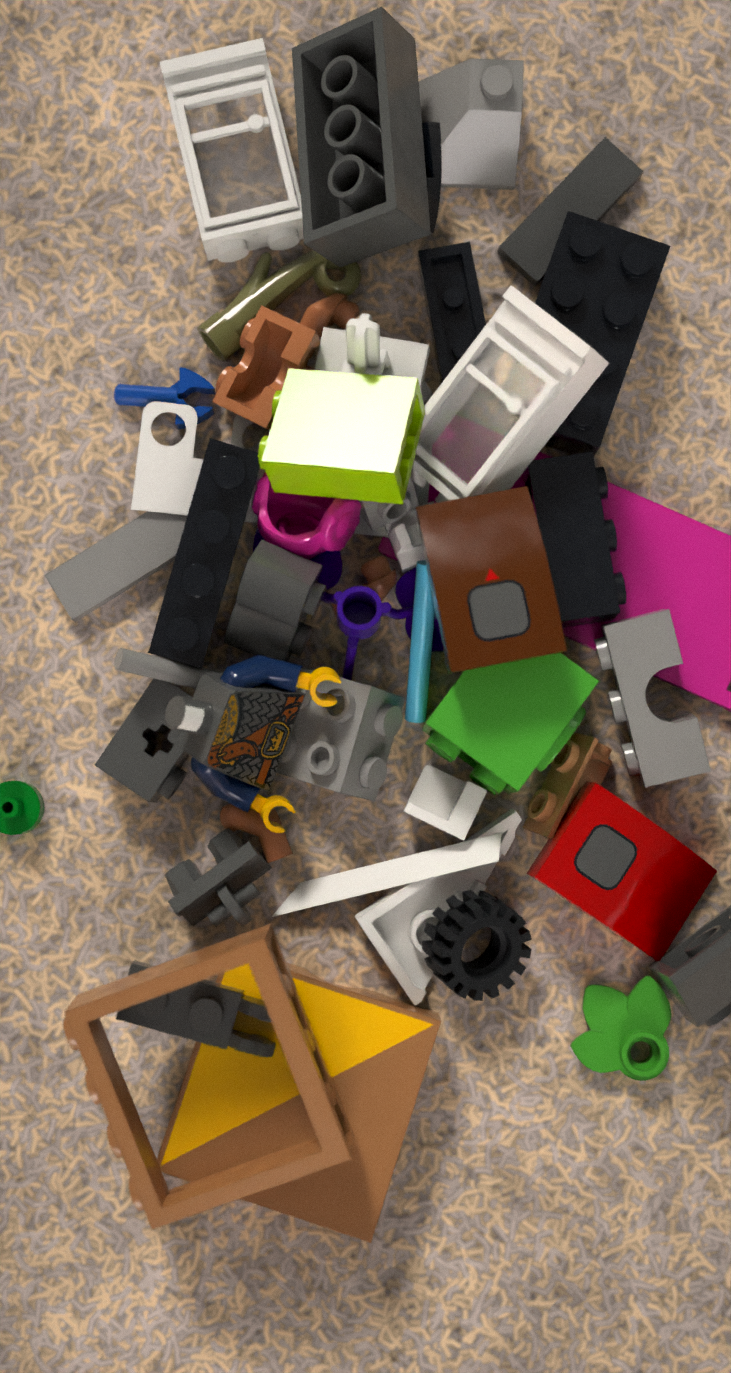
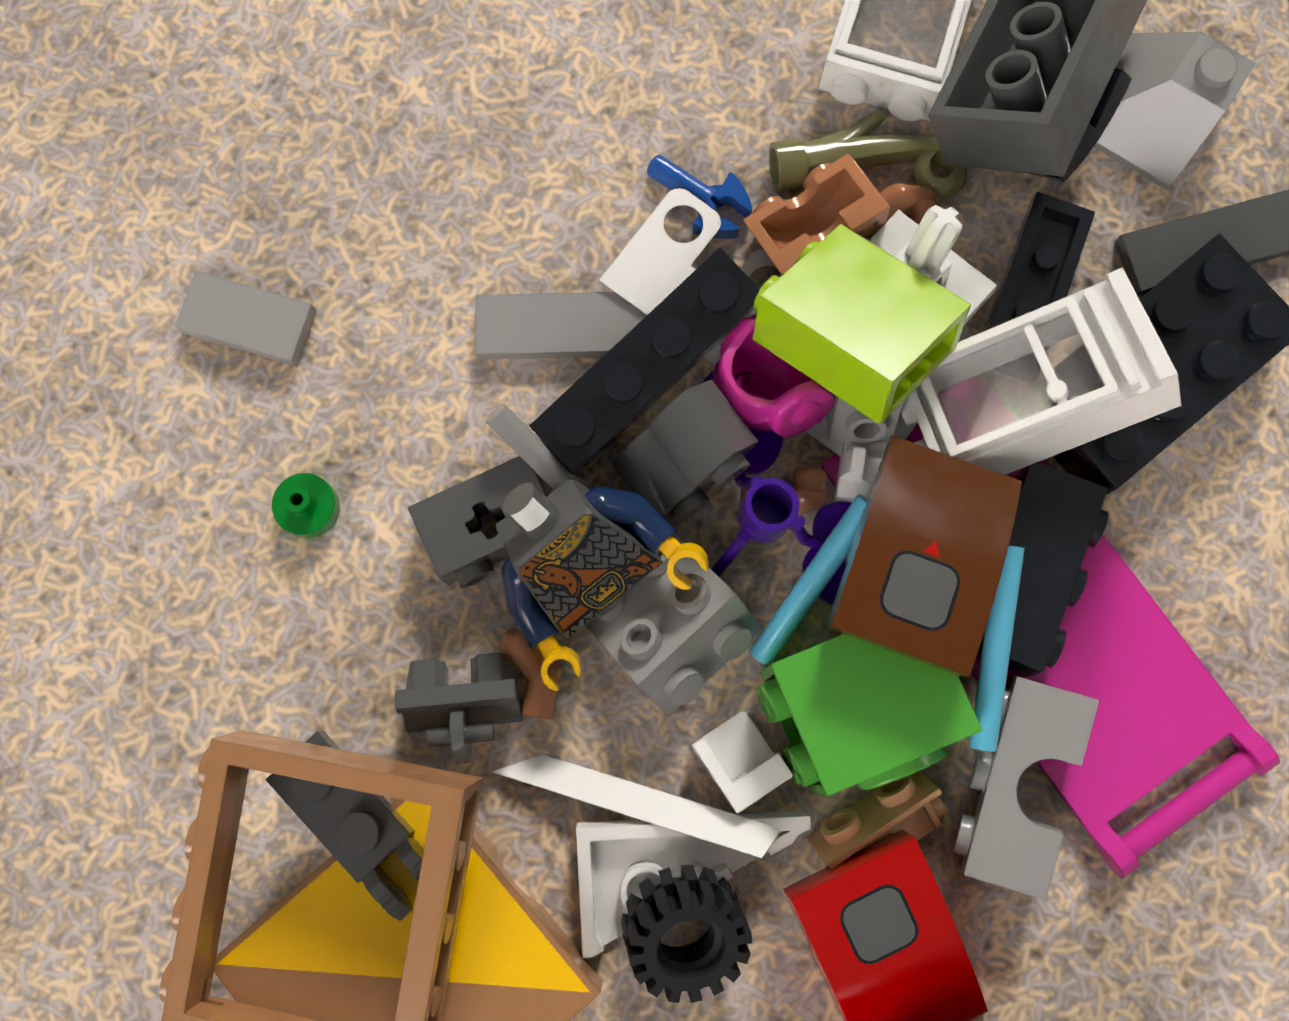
camera: 30 degrees right, 5 degrees down
none -> medium azure bar [969,546,1025,752]

